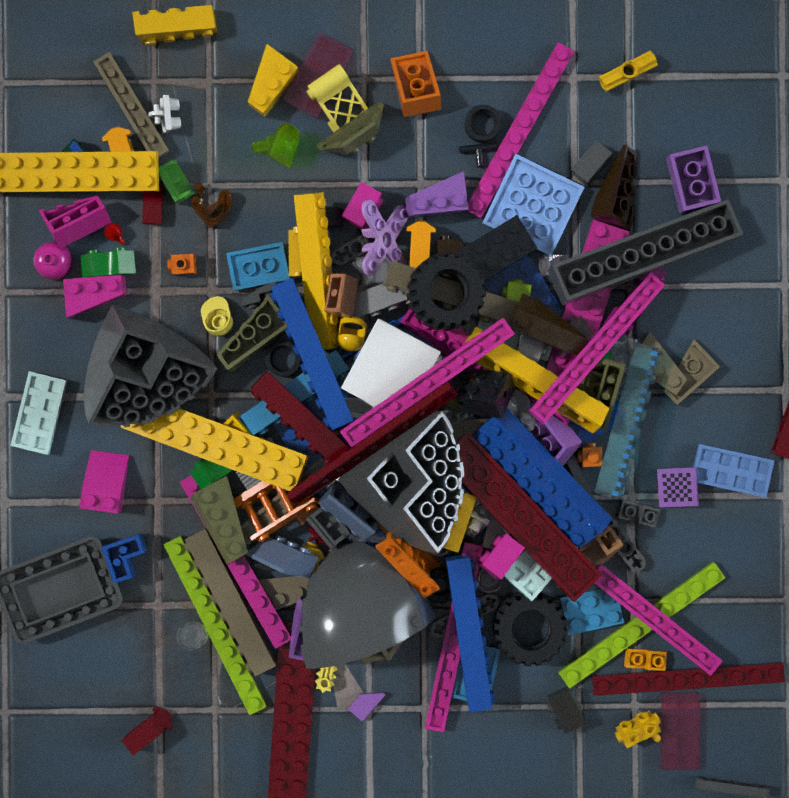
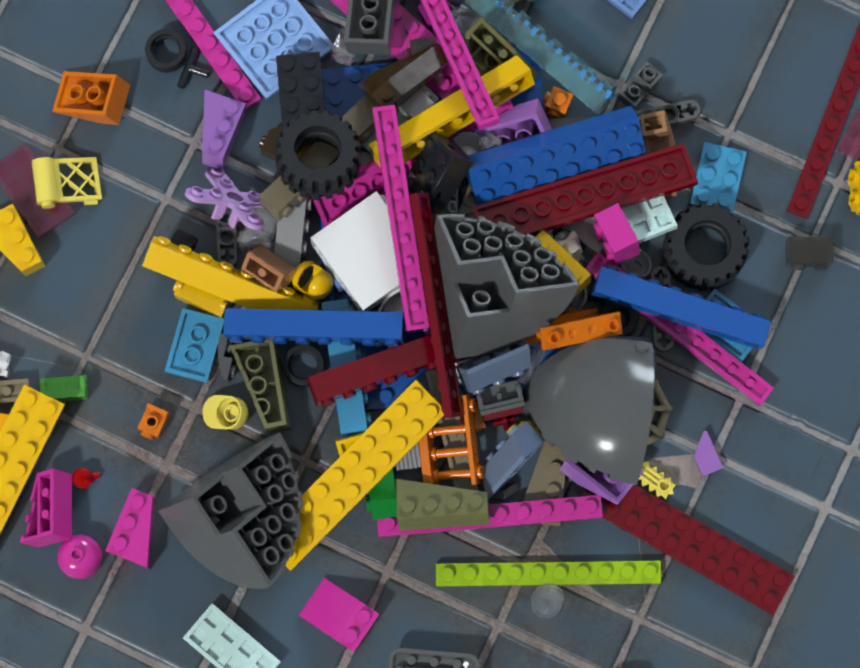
camera: 60 degrees left, 10 degrees down
green brick [81,247,136,278] -> none
blue brick [101,533,148,584] -> none
dark red slope [142,184,164,225] -> none
dark tan brick [184,528,277,677] -> none
reddish brown helmet [191,182,232,228] -> none
clear neon green piece [251,123,299,168] -> none
olive wedge [316,101,384,155] -> none
dark pink brick [342,182,383,230] -> none
light orange piece [407,221,436,268] -> none
lime brick [502,279,532,302] -> none
lime plate [558,562,725,689] -> none
dark pink plate [595,564,723,676] -> none
light orange slope [624,648,667,671] -> none
medium lavender tile [657,467,699,507] -> none

